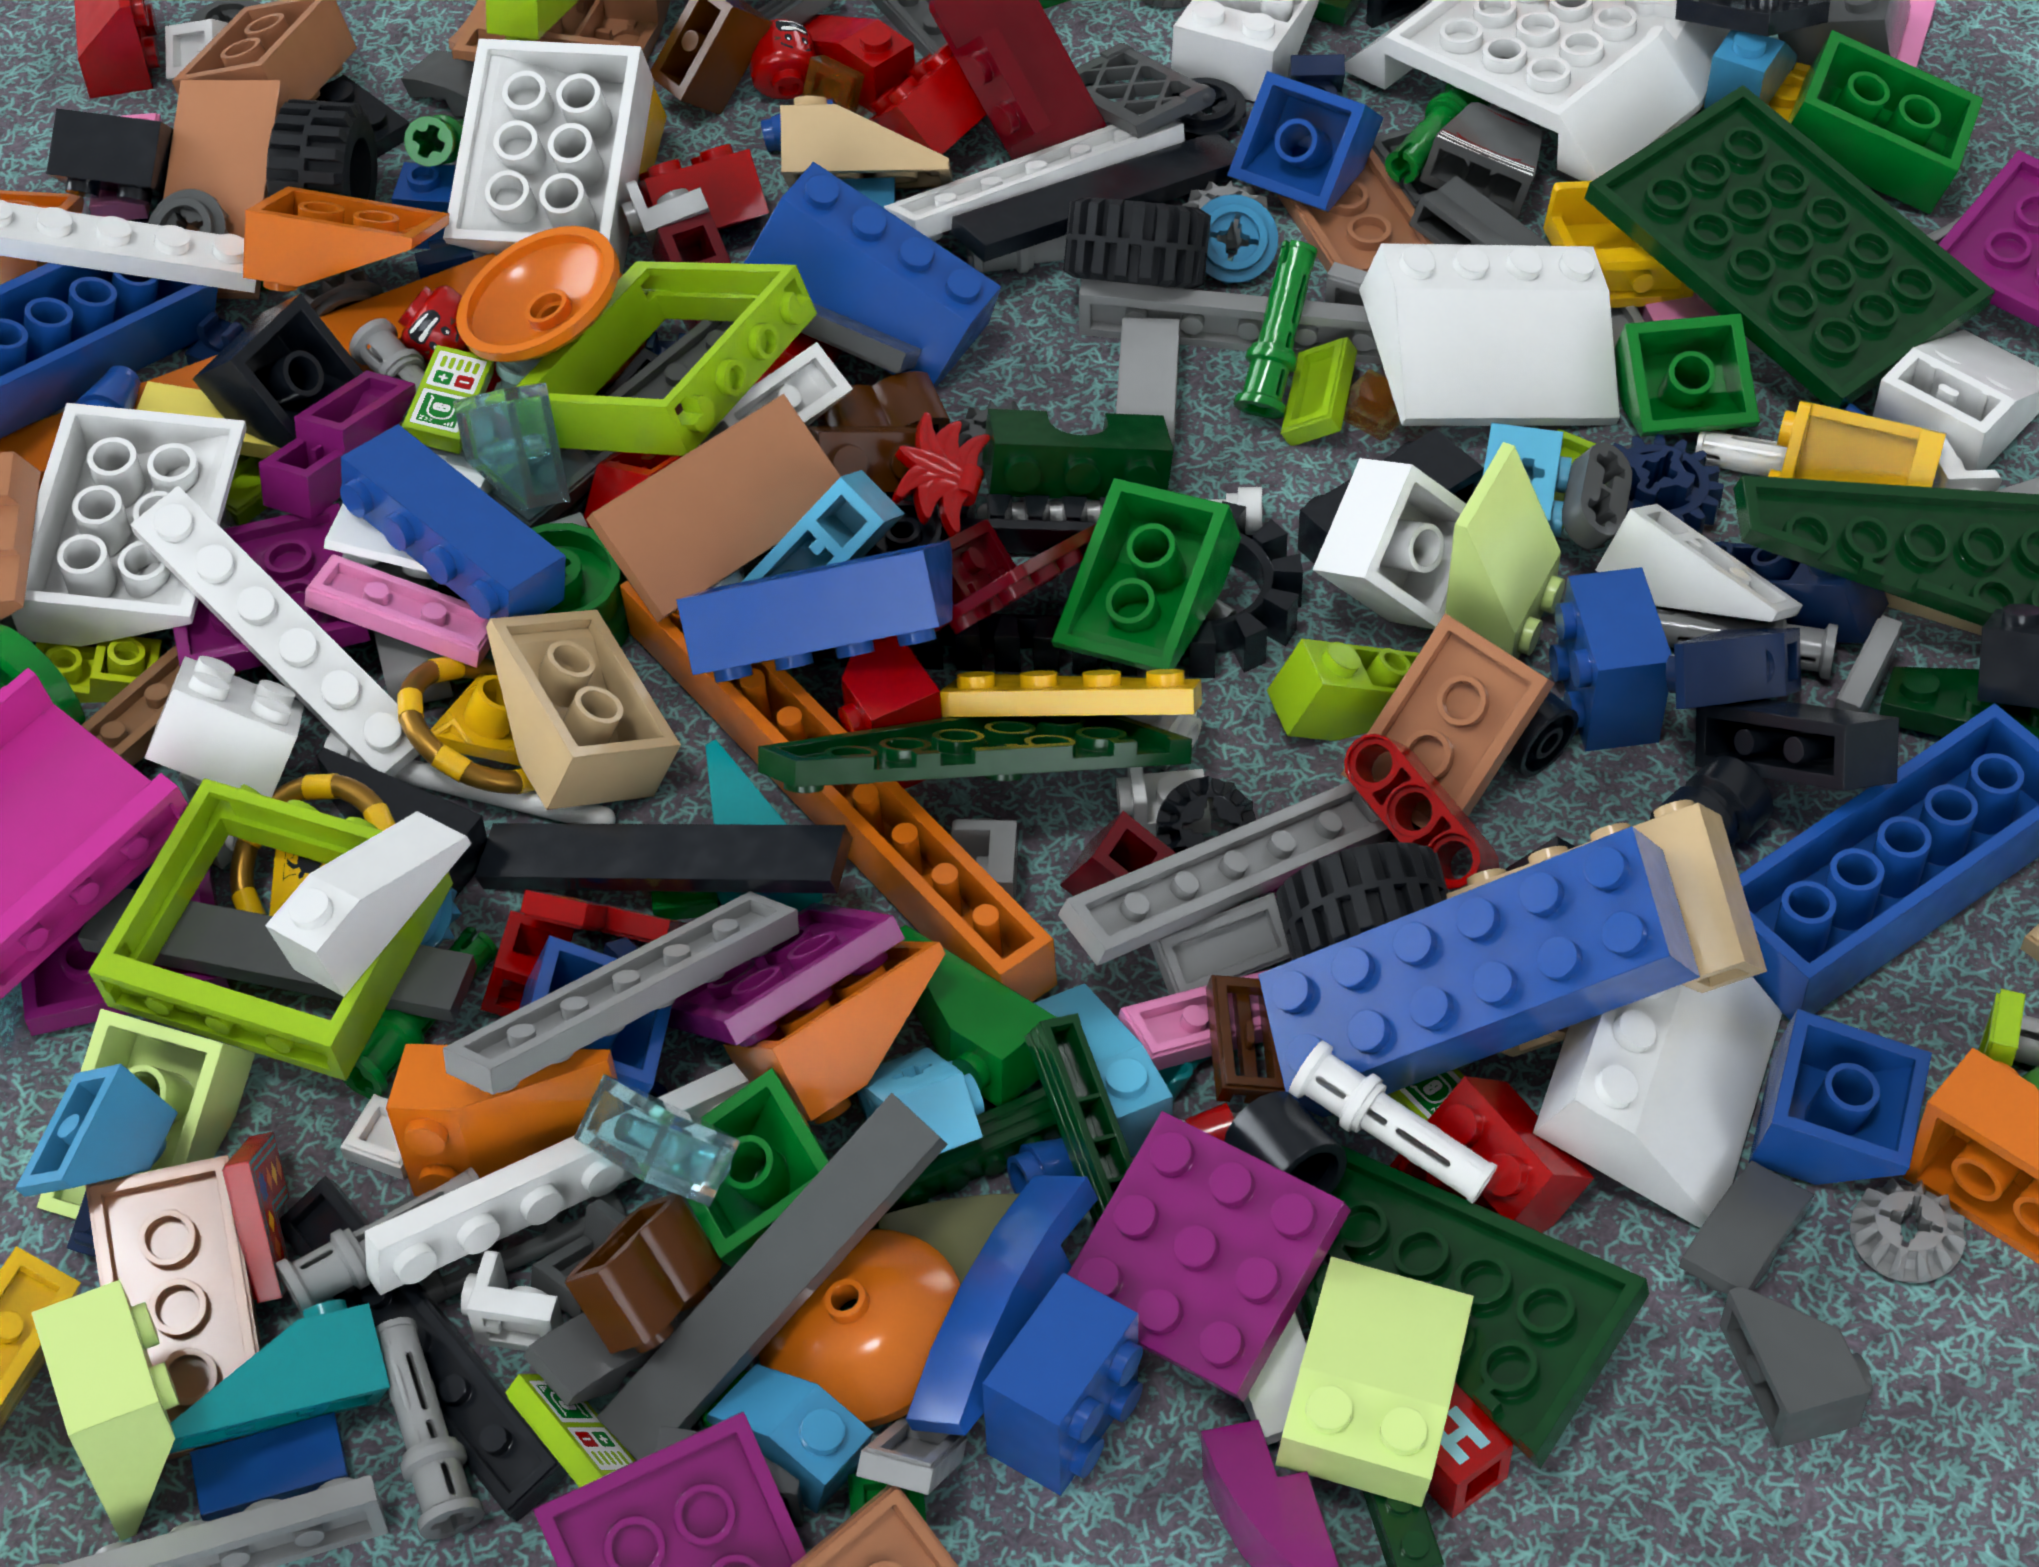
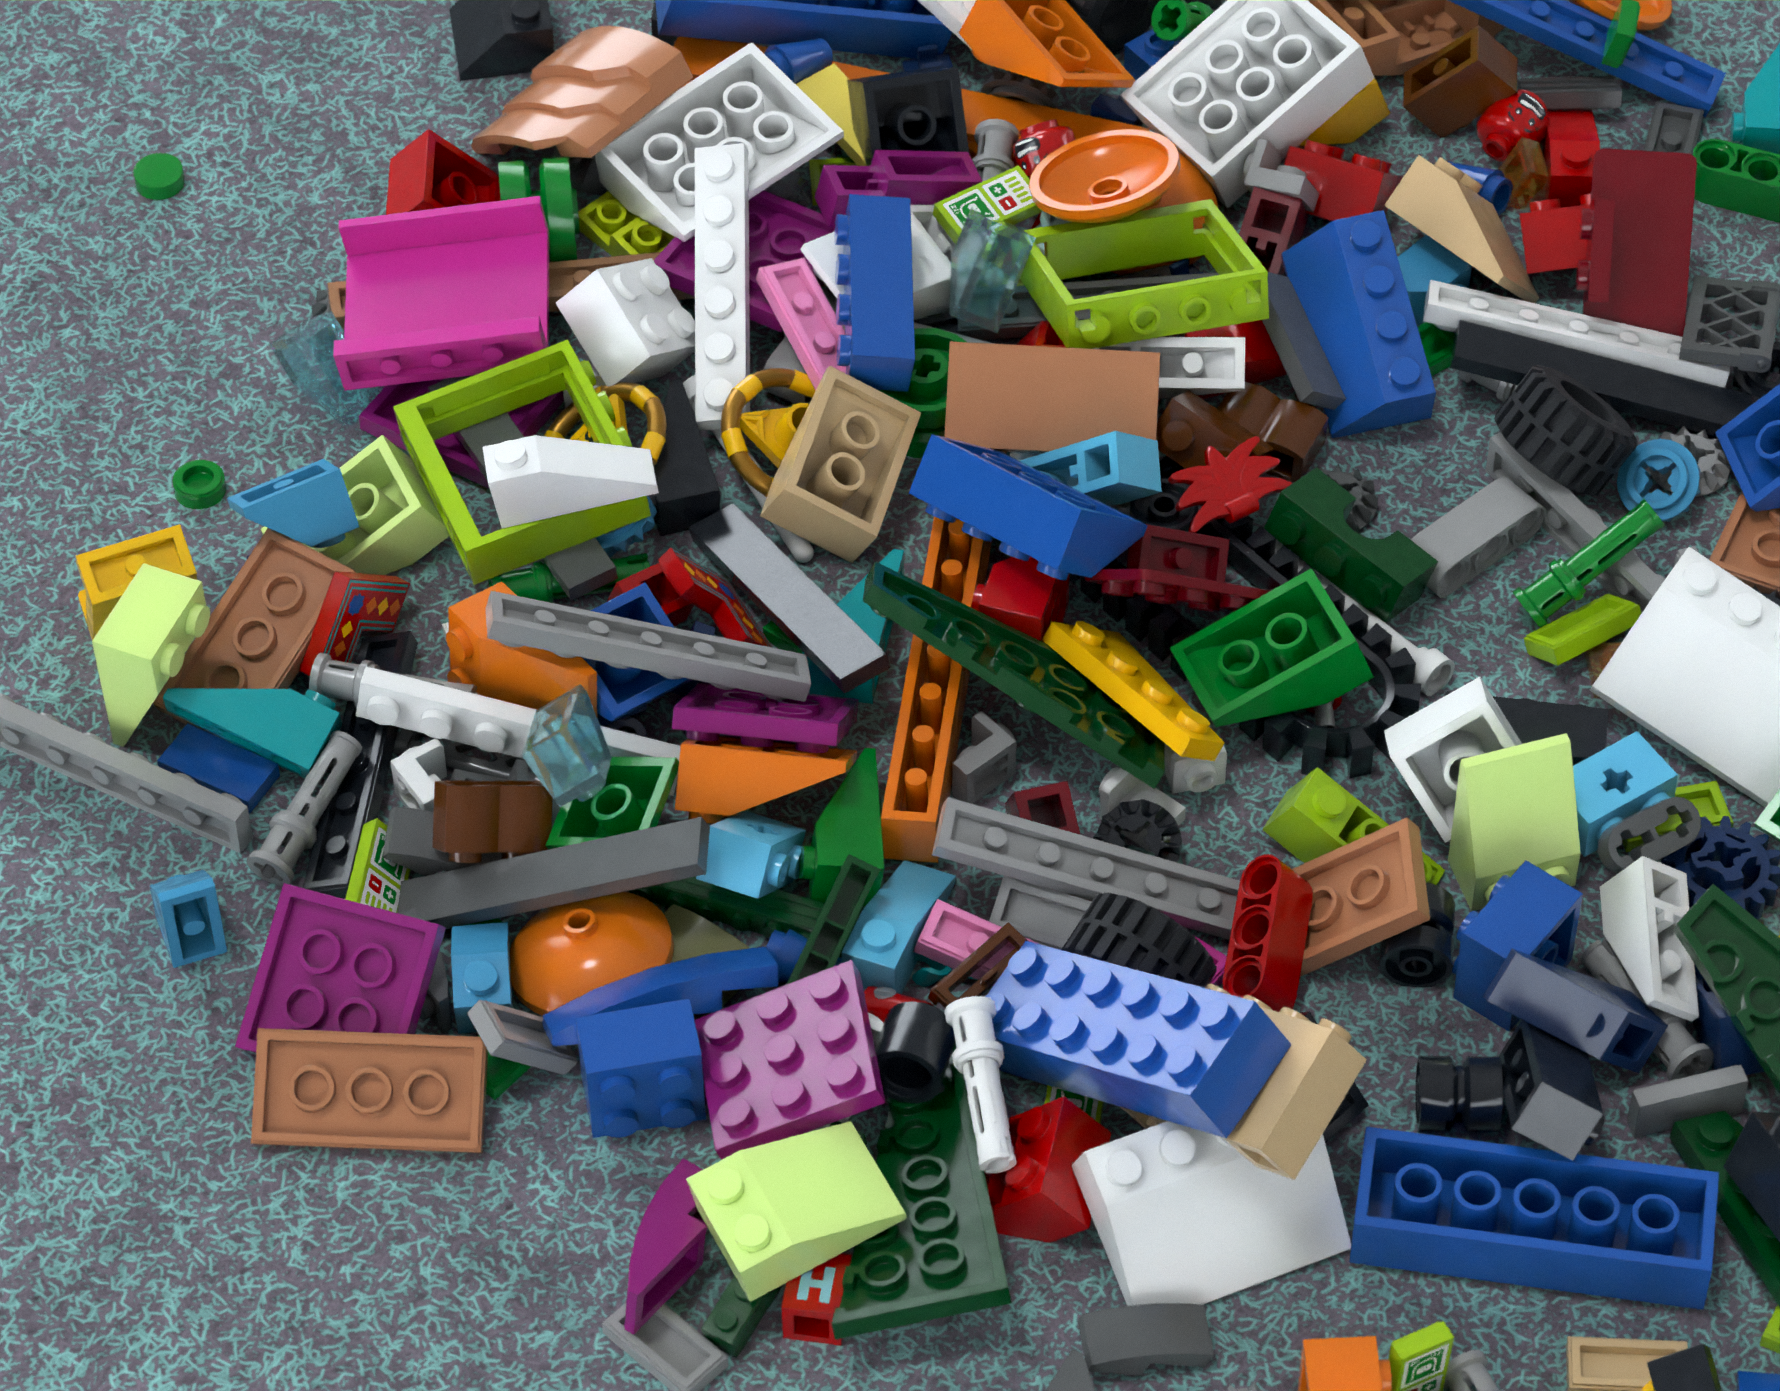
camera: 45 degrees right, 0 degrees up
blue slope [1748,1009,1932,1185] -> none

